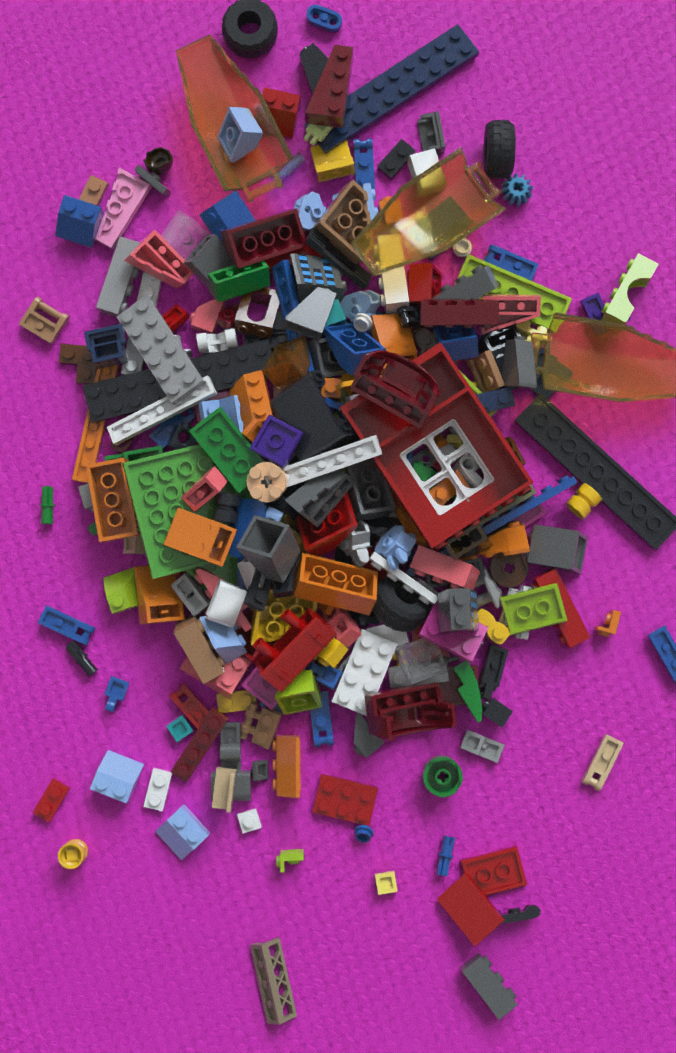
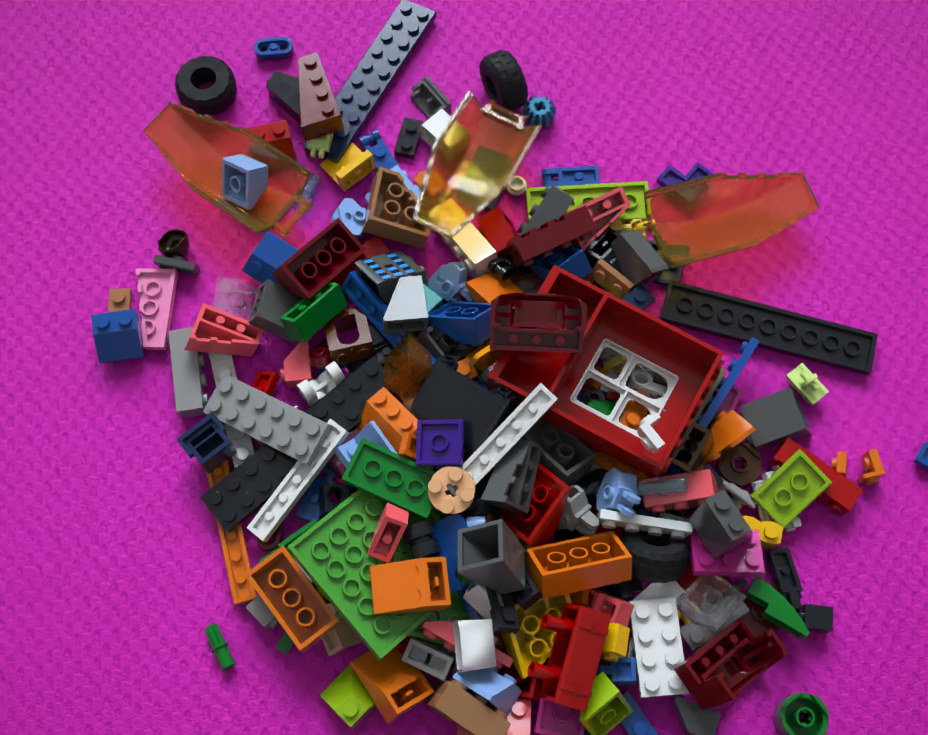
camera: 25 degrees left, 15 degrees down
medium nougat plate [19,297,70,344] -> none
reddish brown plate [59,344,97,385] -> none
black container [305,227,372,290] -> none
white plate [353,313,372,332] -> none
light grey slope [460,730,505,763] -> none
yellow wheel [565,483,602,519] -> none
arch [601,253,658,331] -> none
none -> white bracket [637,413,665,455]
none -> clear light blue pin [637,477,687,496]
none -> yellowish green hips [785,363,829,406]
none -> orange plate [832,451,847,477]

